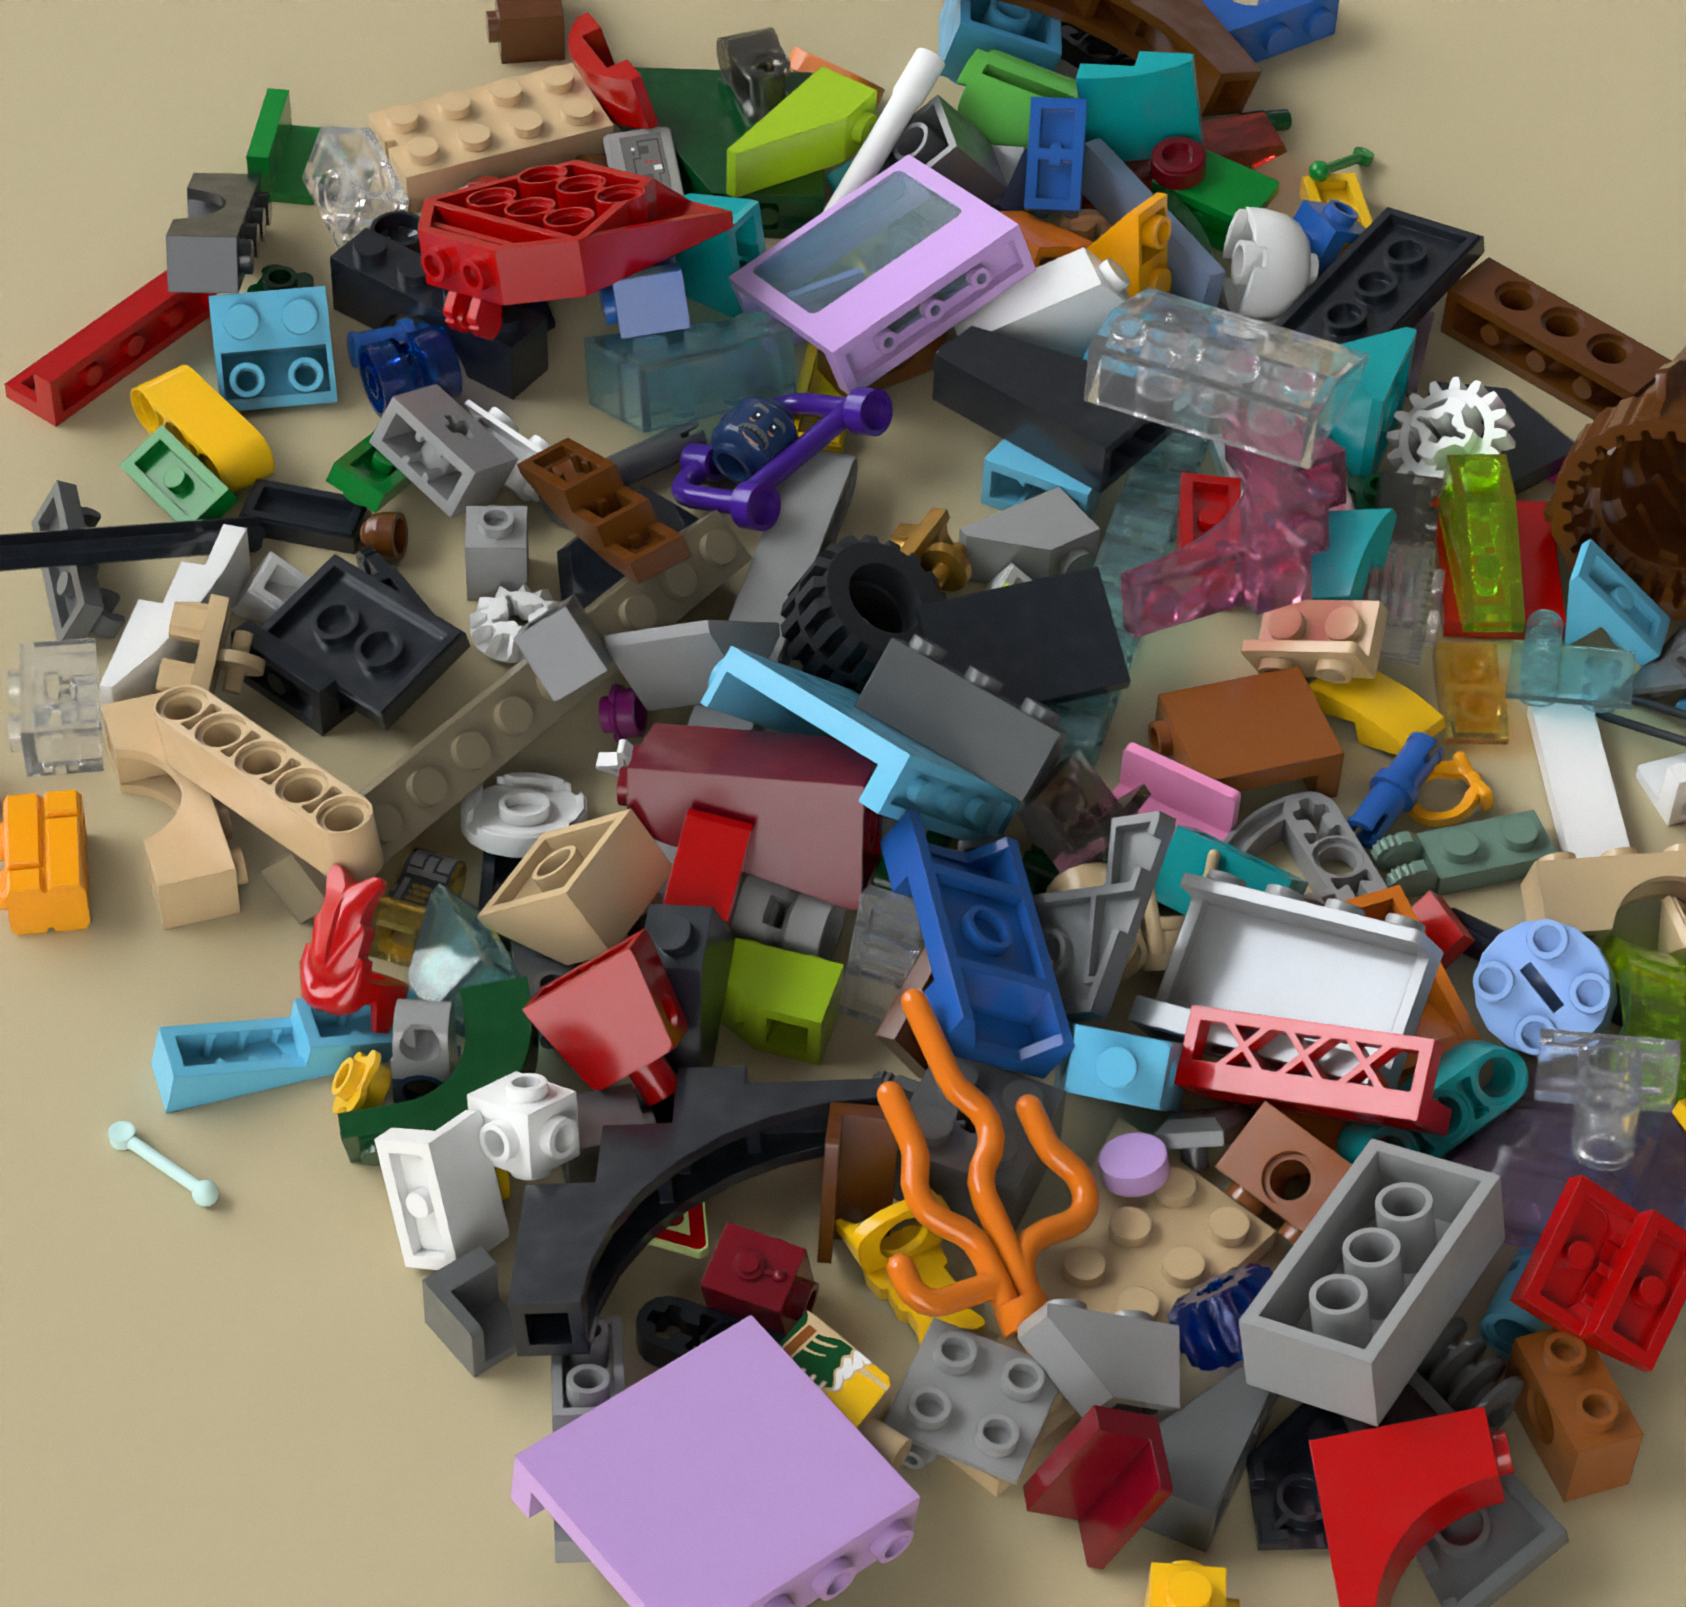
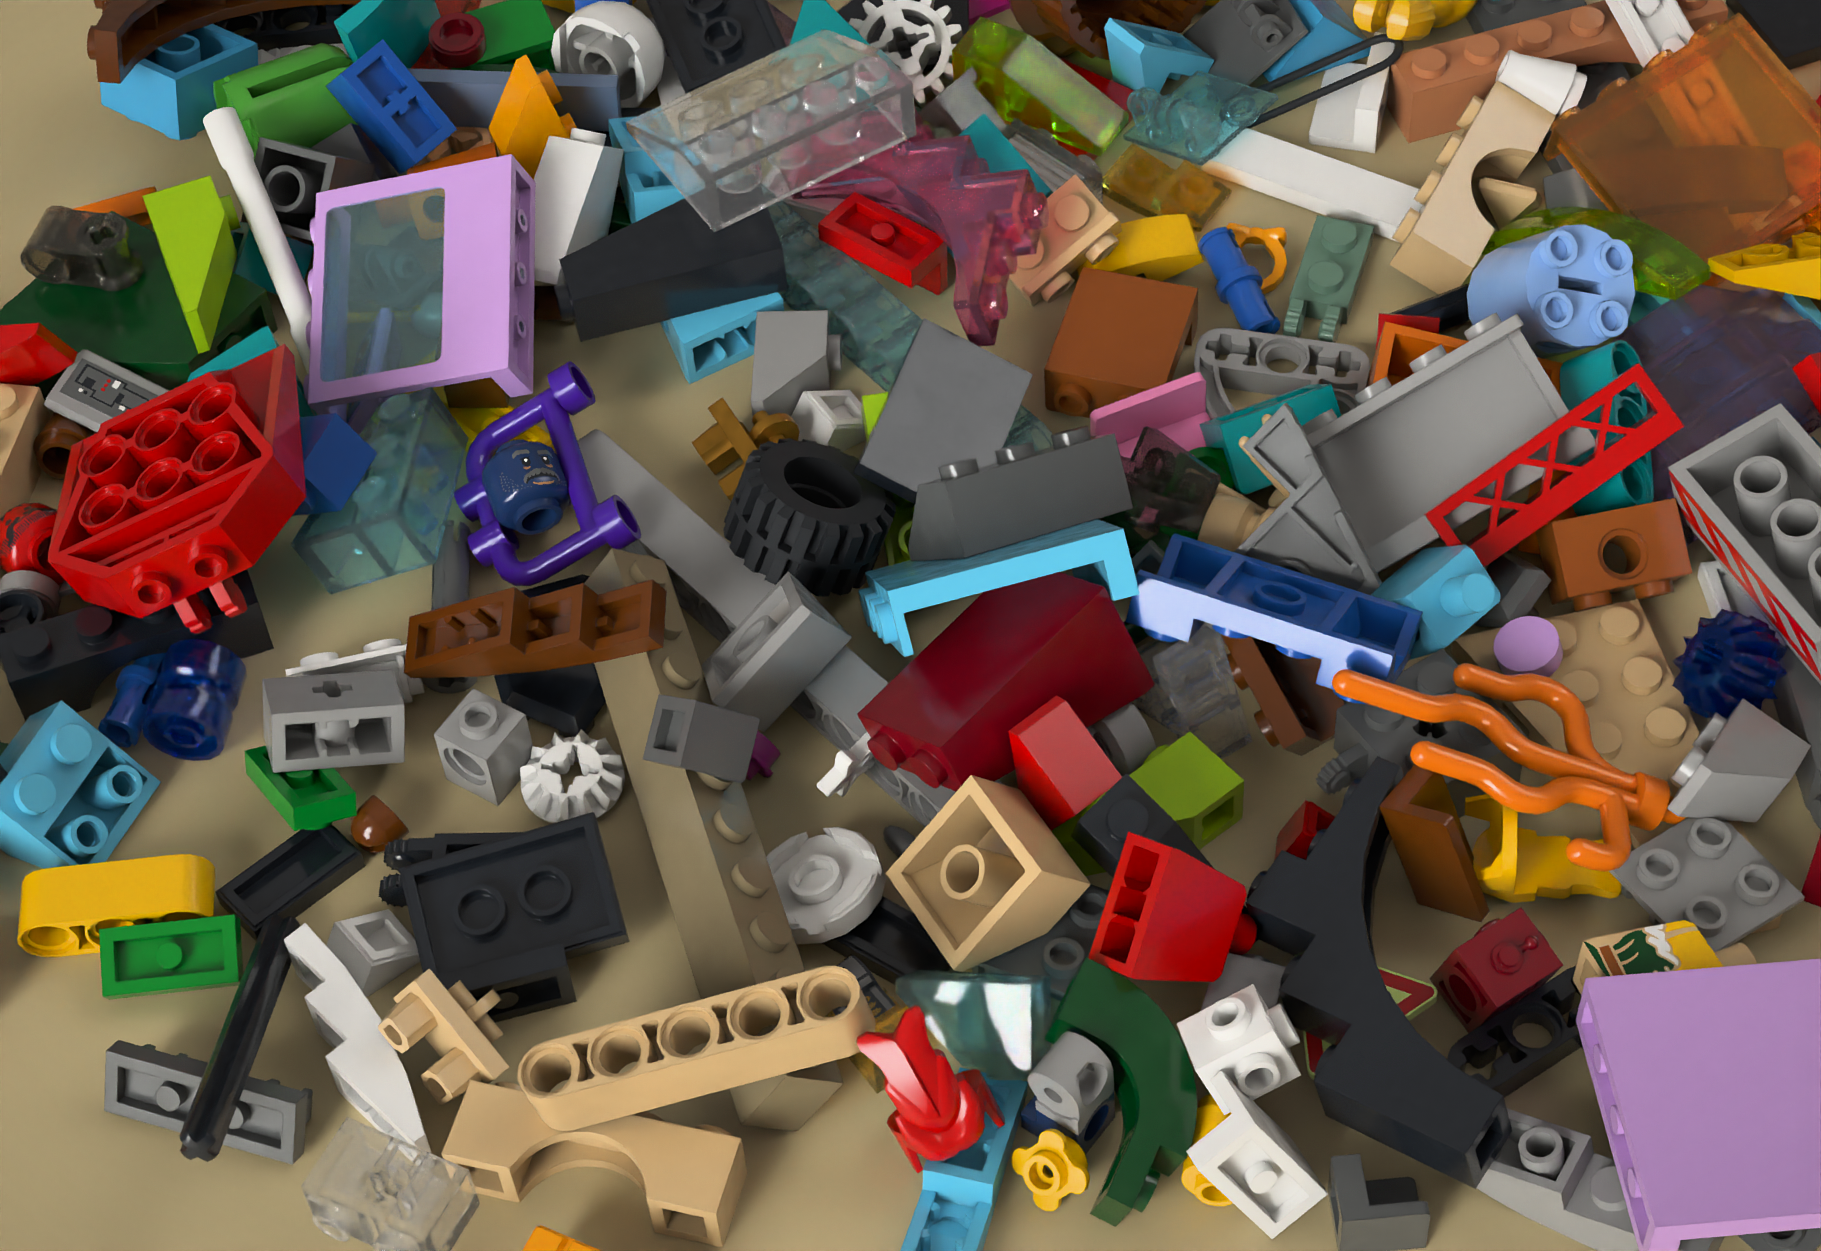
camera: 50 degrees left, 5 degrees up
clear tile [1534,1028,1681,1171] -> none

